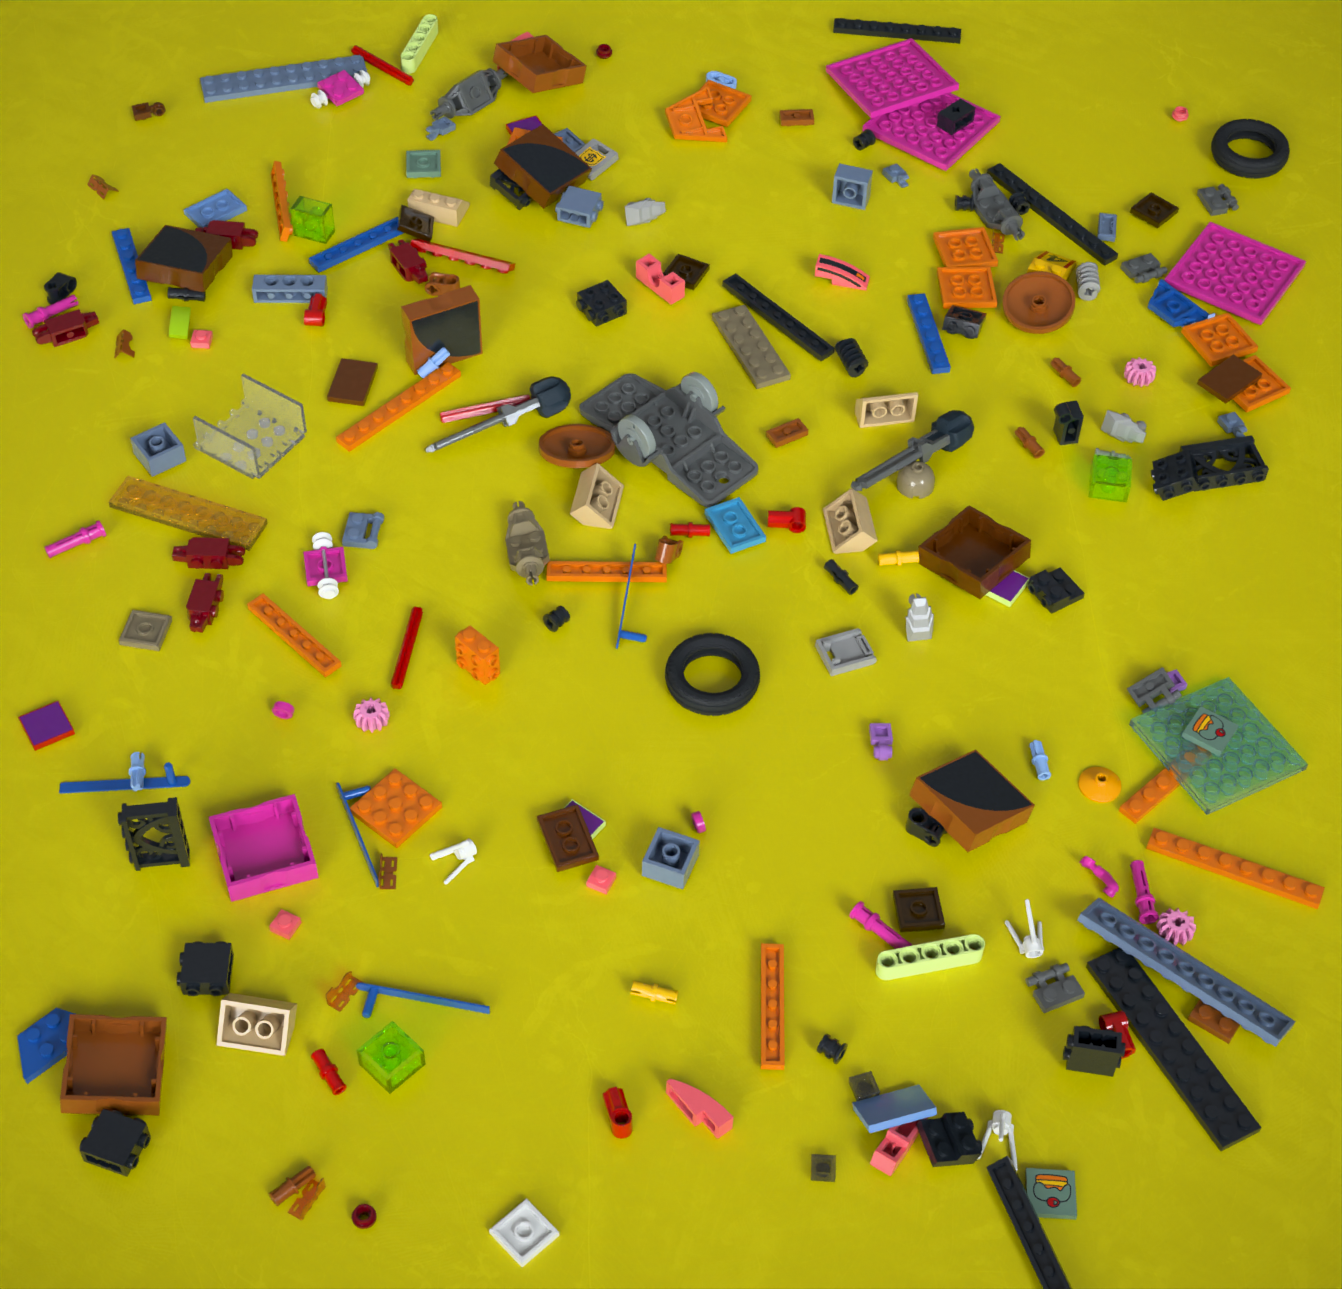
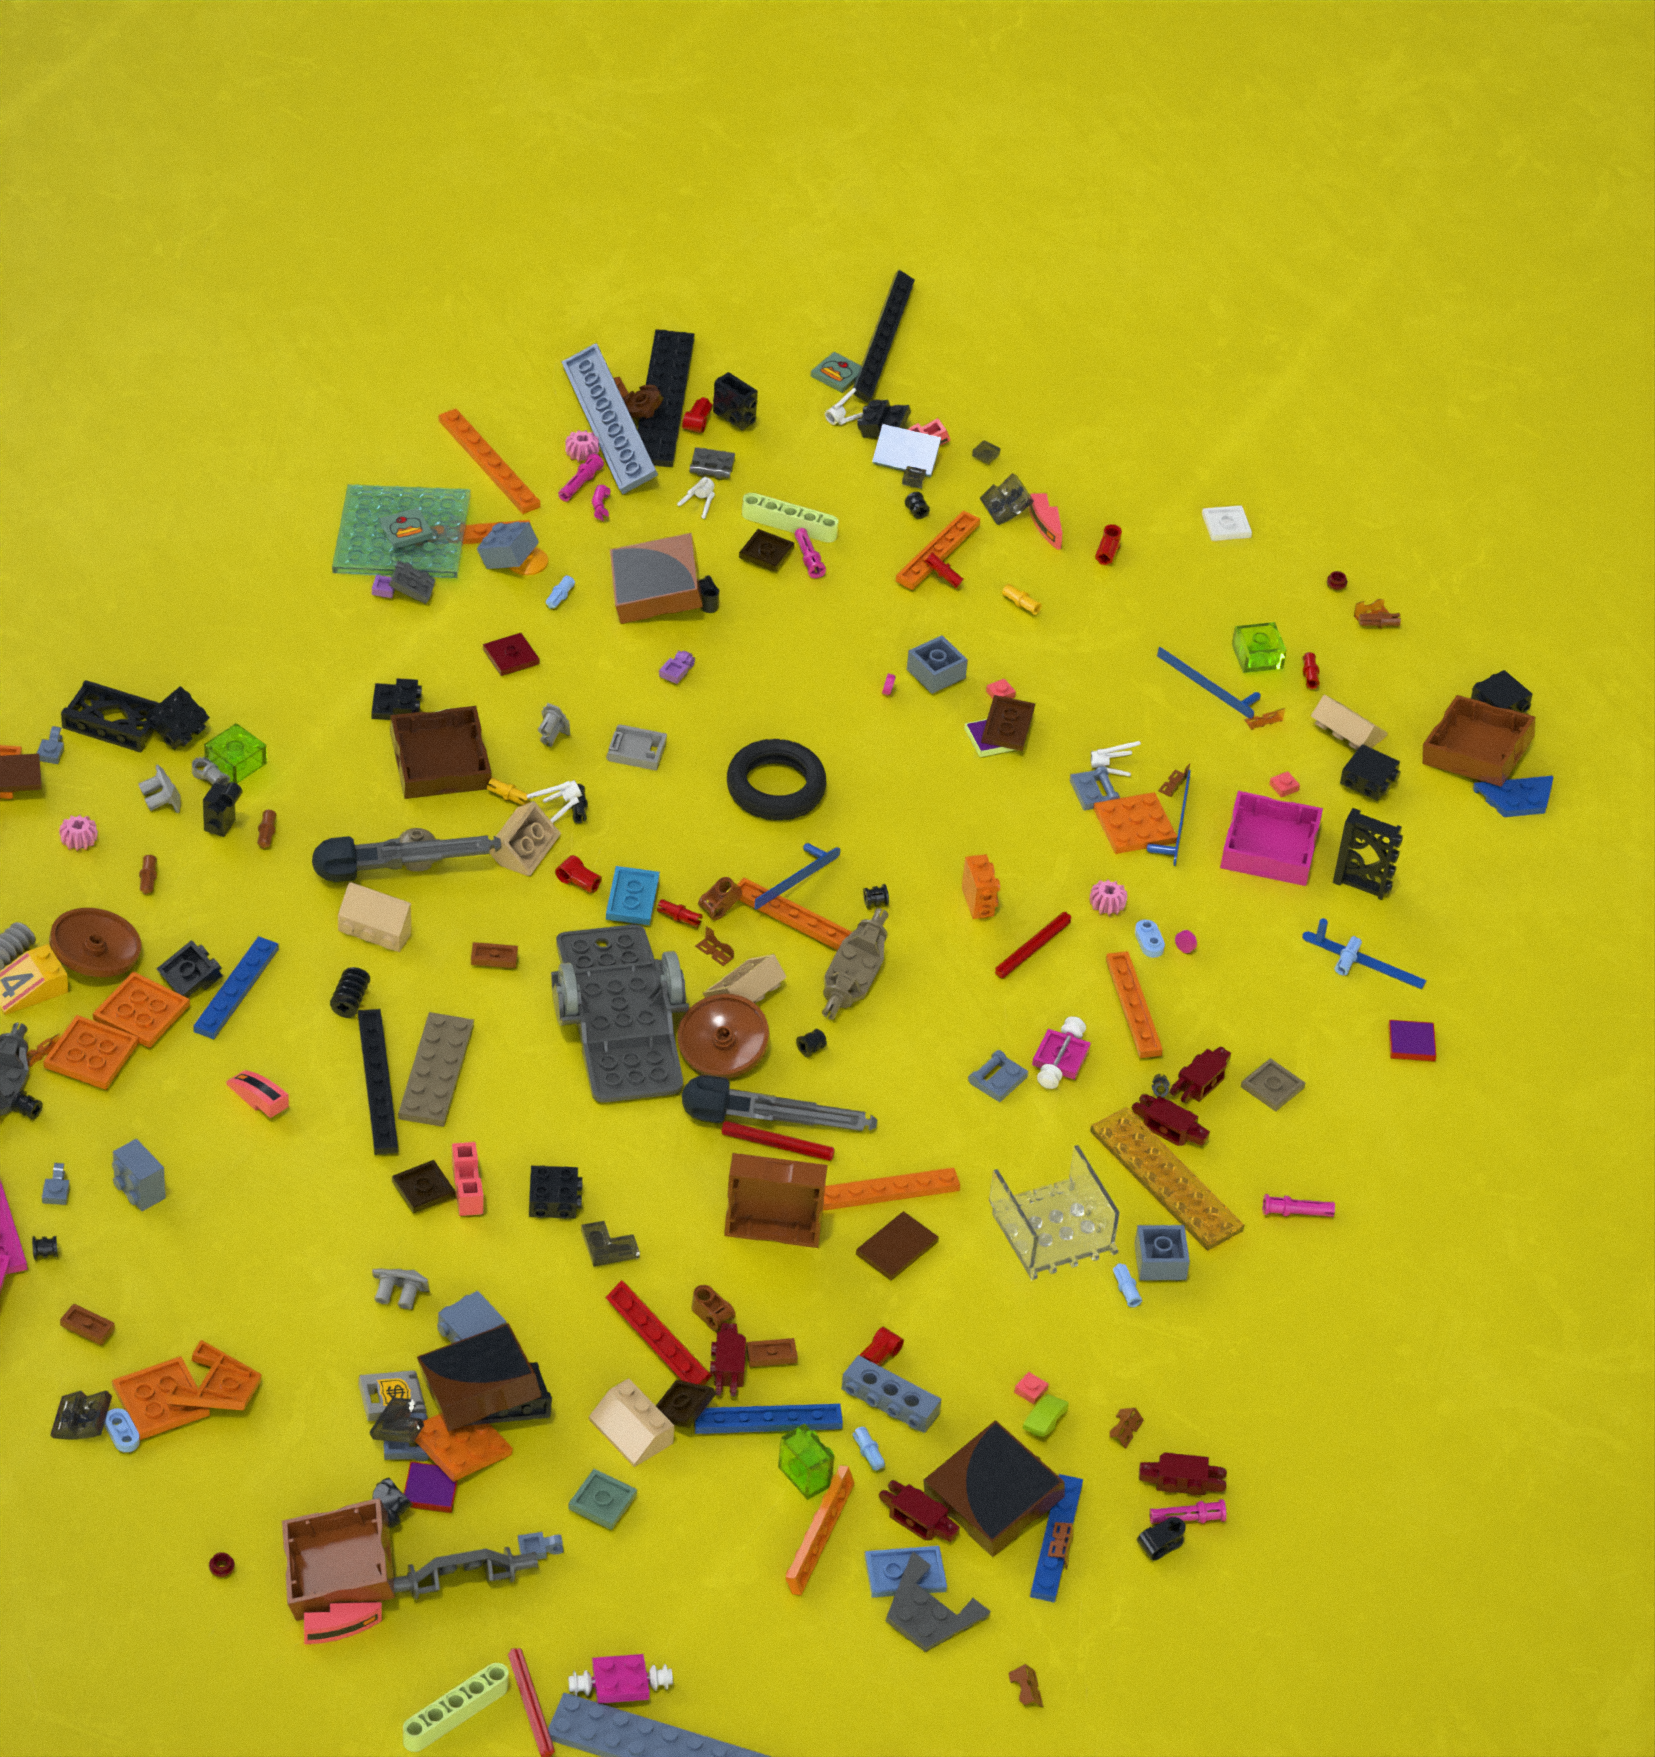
camera: 150 degrees left, 5 degrees down
none -> clear smoke slope [50,1390,112,1439]
none -> clear smoke plate [369,1397,424,1443]
none -> black animal [372,1477,413,1529]
none -> sand blue brick [477,522,539,569]
none -> dark red plate [483,633,540,676]
none -> white plant [527,780,583,823]
none -> clear smoke plate [581,1221,640,1267]
none -> reddish brown plate [624,385,663,418]
none -> dark orange piece [695,926,734,966]
none -> dark orange plate [746,1338,798,1367]
none -> black bush [796,1028,827,1057]
none -> light blue axle [853,1427,885,1471]
none -> dark grey wing [885,1552,991,1652]
none -> red pin [924,552,964,589]
none -> clear smoke slope [980,473,1034,525]
none -> dark orange piece [1048,1522,1074,1570]
none -> sand blue plate [1070,766,1120,810]
none -> light blue axle [1113,1263,1142,1307]
none -> light blue plate [1135,920,1165,958]
none -> pin [1152,1074,1170,1097]

